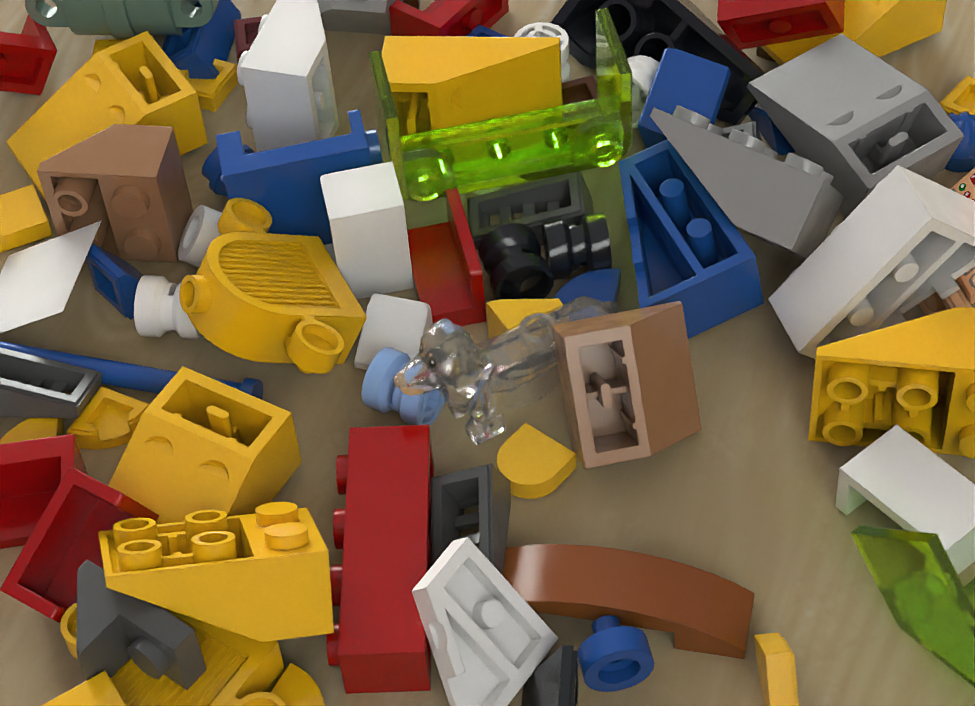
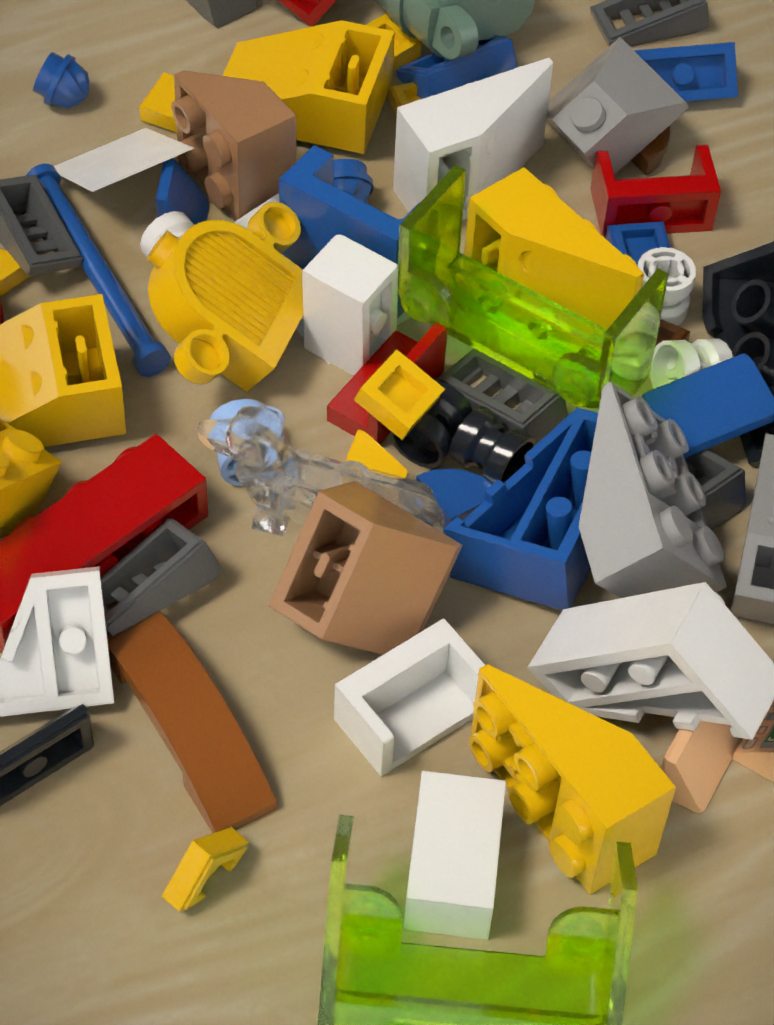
camera: 40 degrees right, 5 degrees up
yellow tile [66,386,150,450] -> none
white slope [354,293,434,370] -> none
yellow tile [497,422,577,499] -> none
blue tile [577,615,654,692] -> none
none -> white panel [334,618,485,777]
none -> yellow tile [354,349,445,440]

